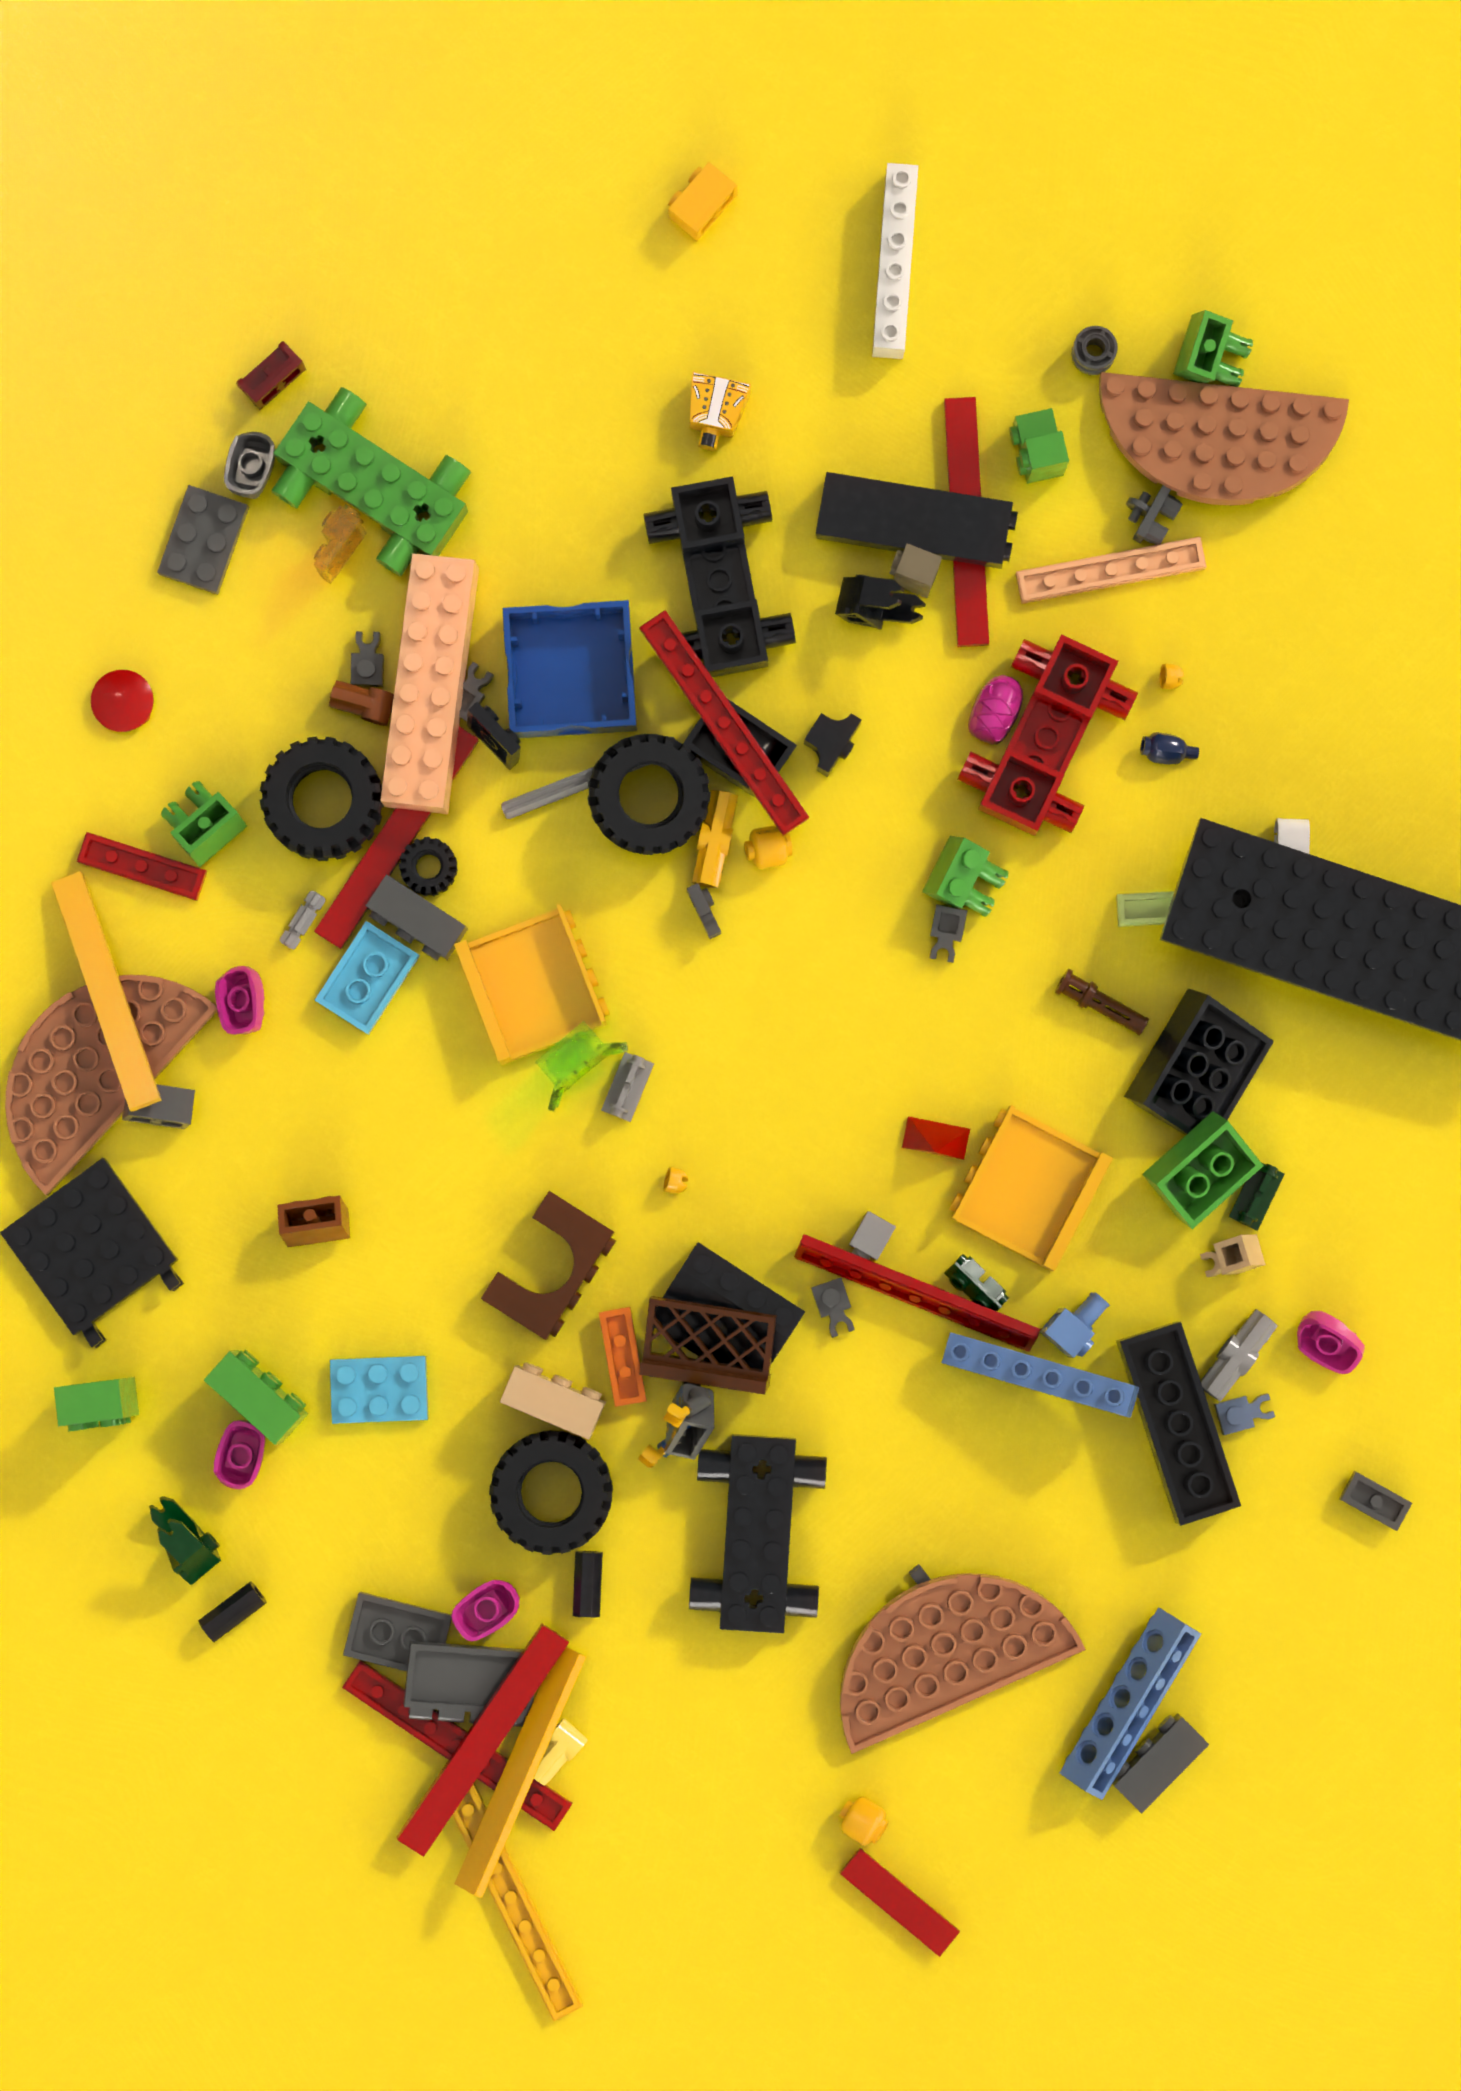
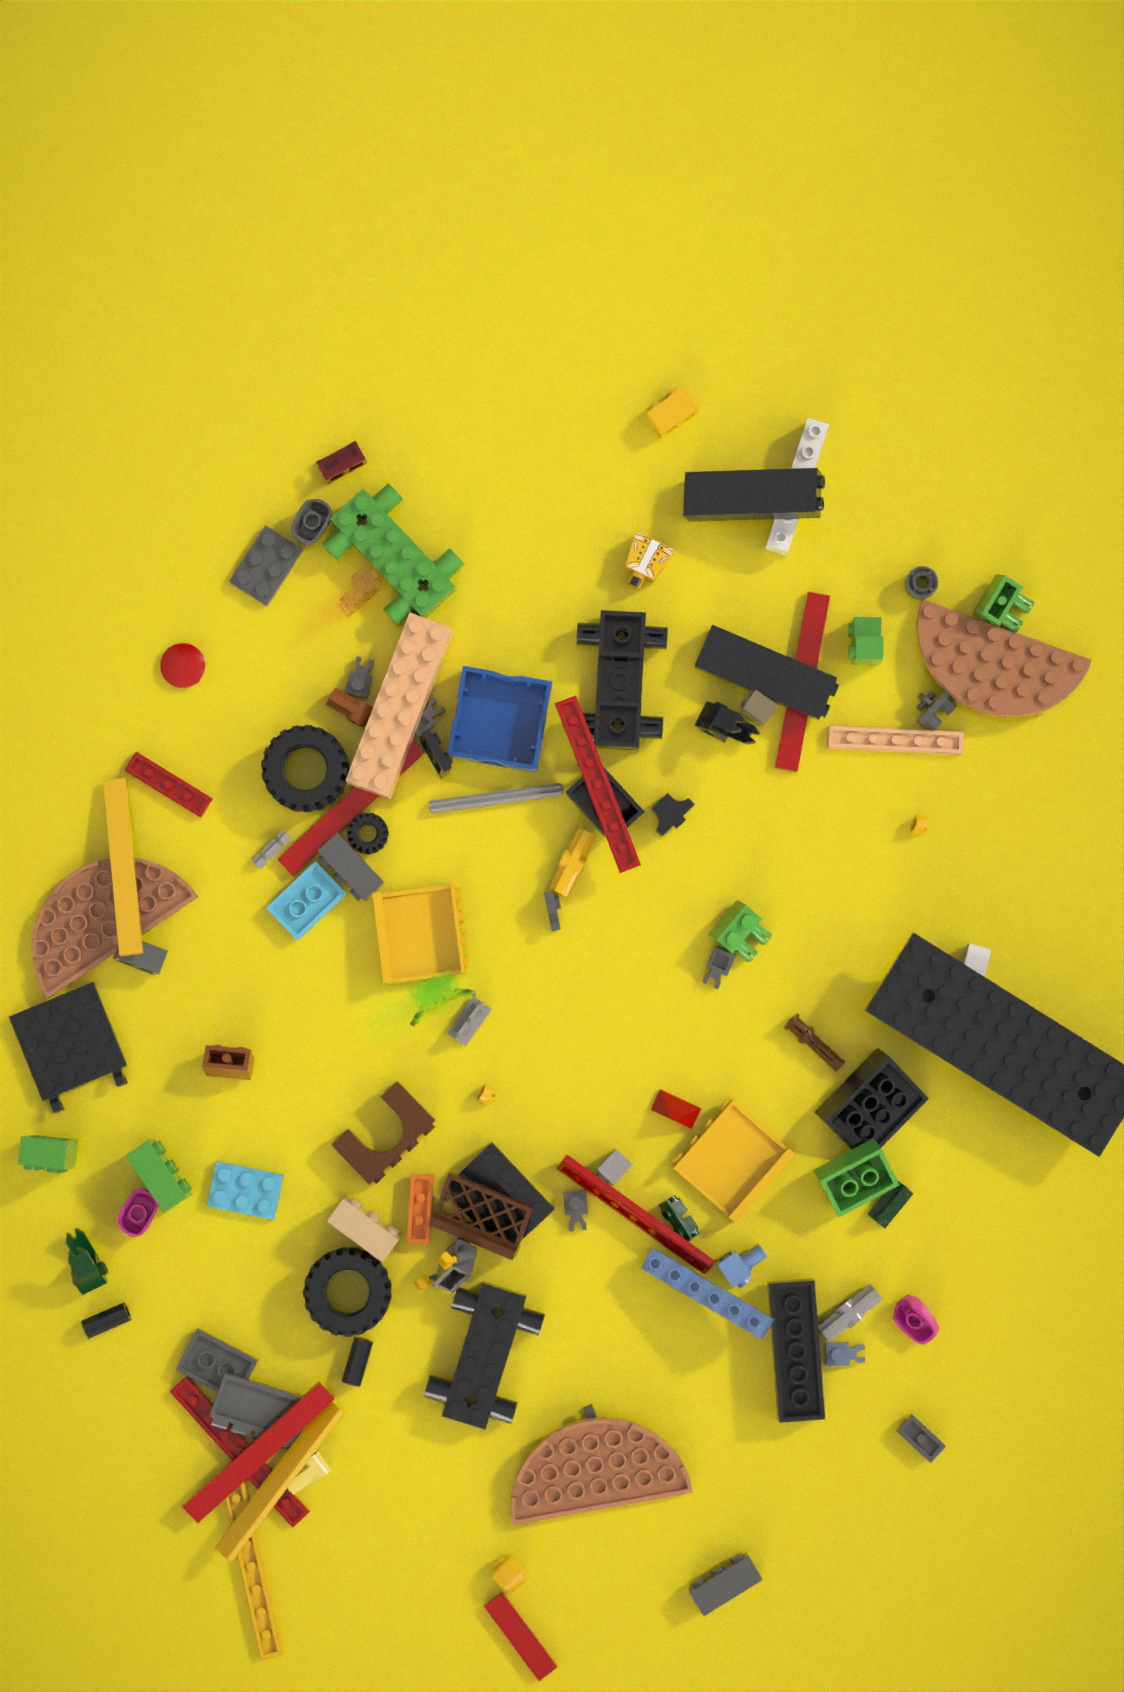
camera: 15 degrees right, 0 degrees up
bright green brick [161,781,247,867] -> none
dark pink piece [215,966,265,1034] -> none
dark pink piece [451,1580,520,1641] -> none
black tyre [588,734,711,855] -> none
yellow head [744,825,792,869] -> none
red piece [957,634,1138,836] -> none
dark pink piece [968,675,1023,745] -> none
medium blue brick [1059,1607,1201,1800] -> none
yellowish green tile [1116,891,1174,927] -> none
dark blue plant [1140,732,1199,764] -> none
tan brick [1200,1234,1266,1277] -> none
none -> black brick [683,468,825,522]

